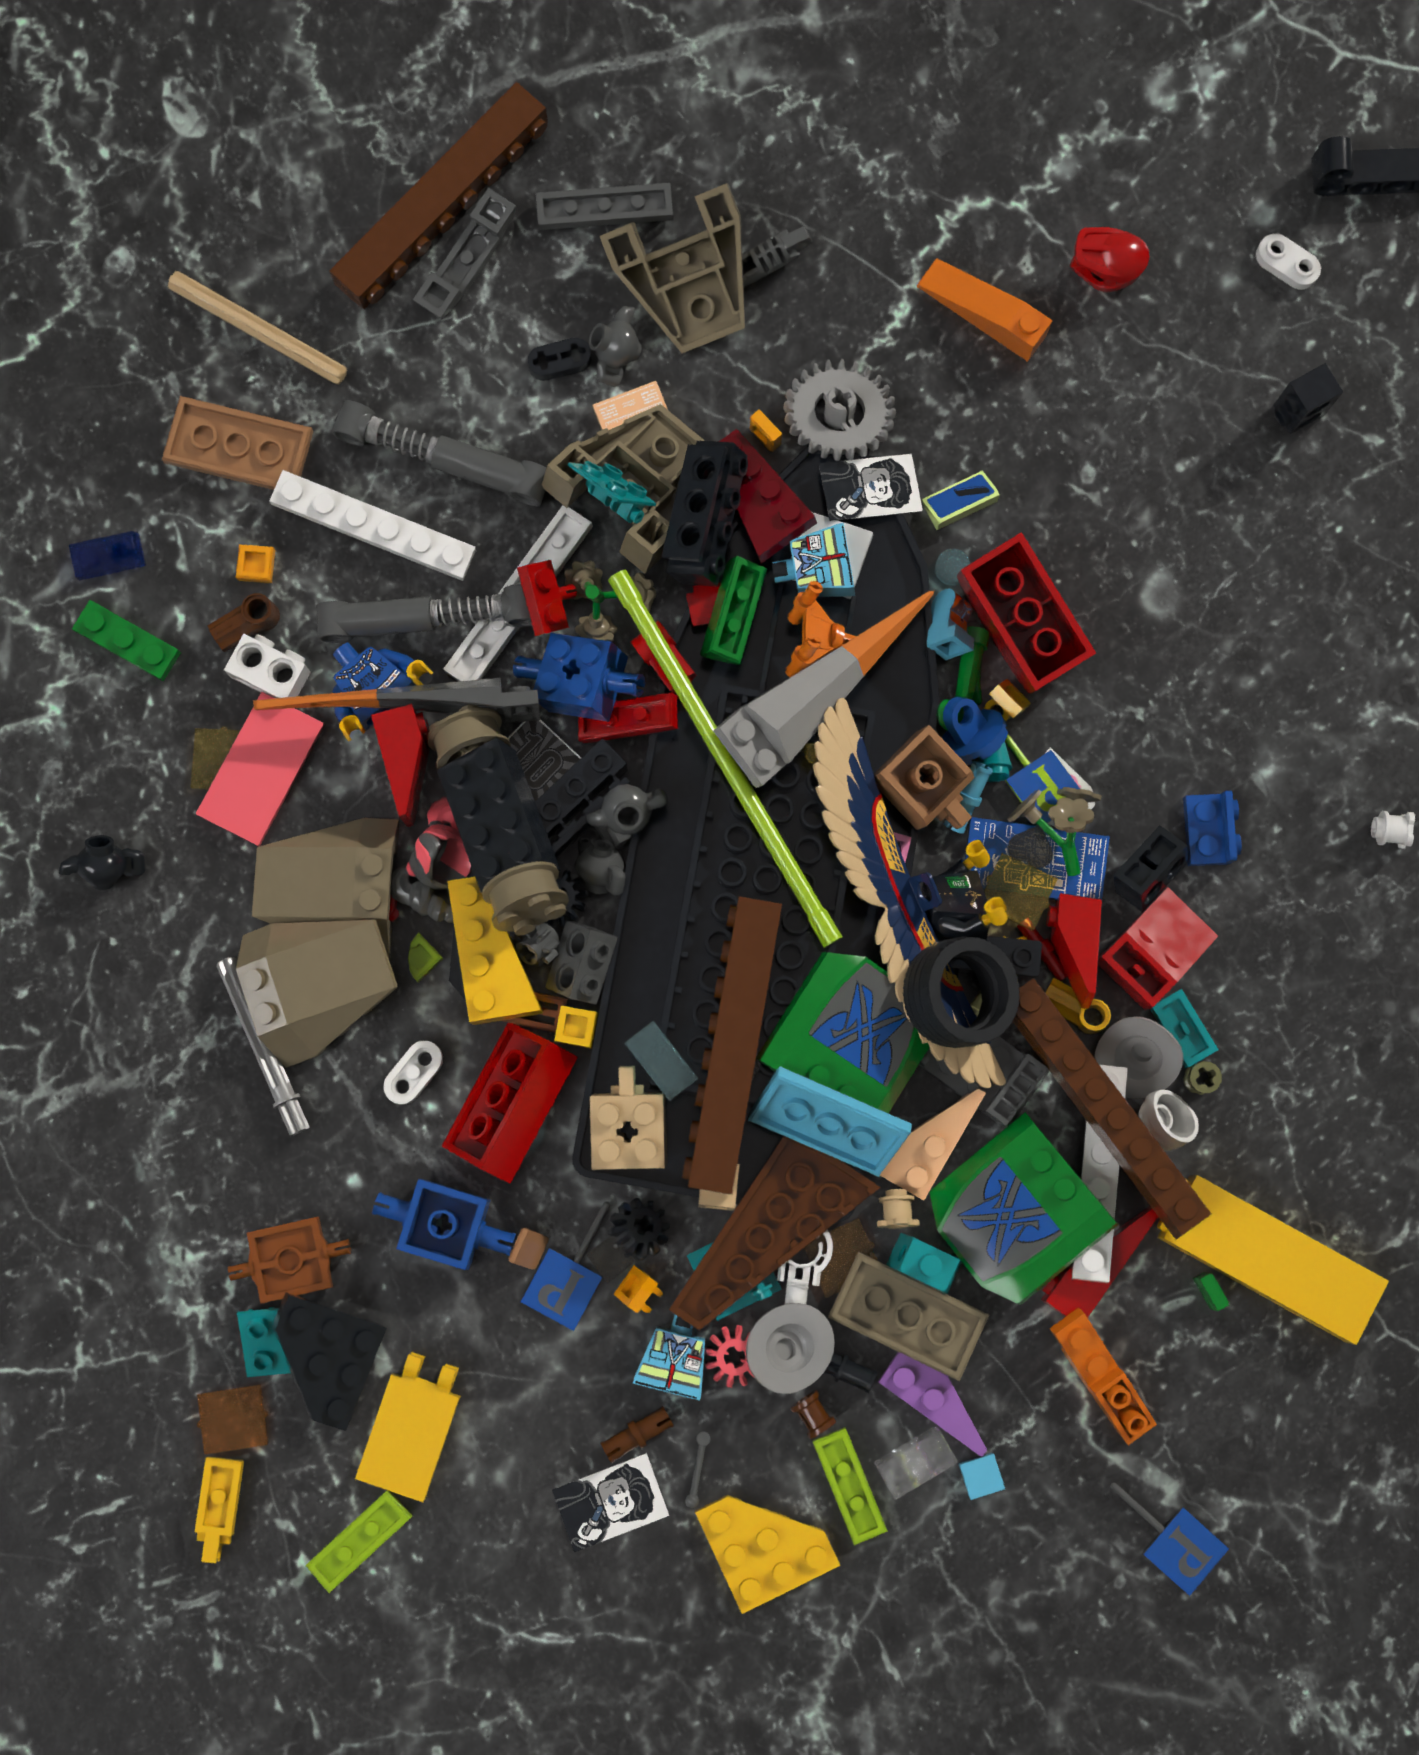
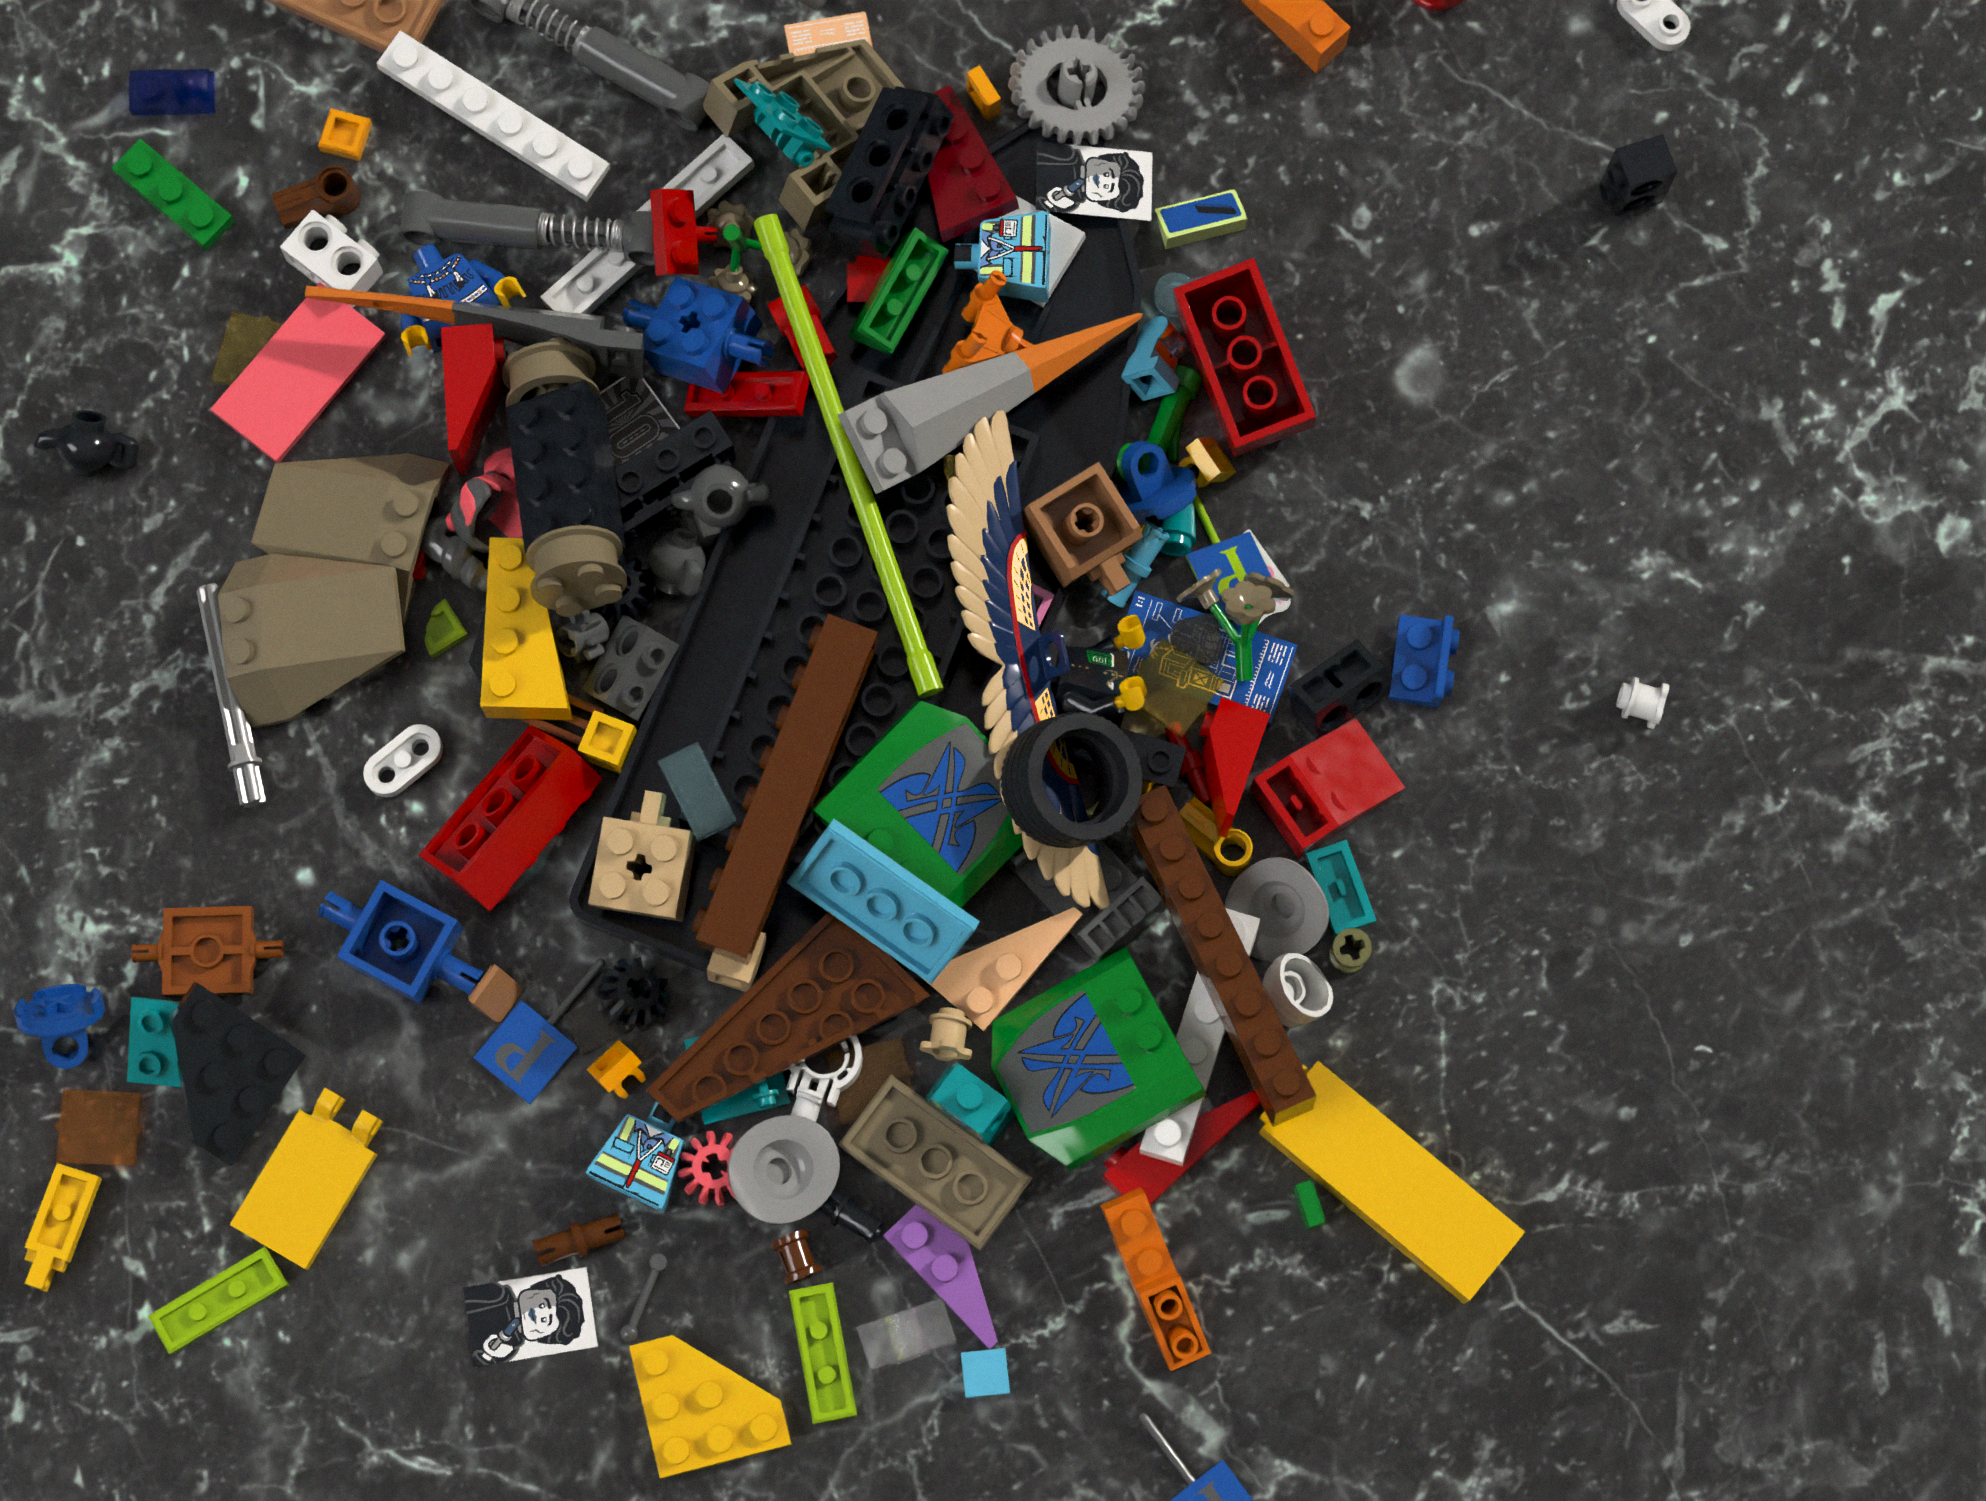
camera: 10 degrees right, 5 degrees down
none -> blue tile [13,984,105,1069]

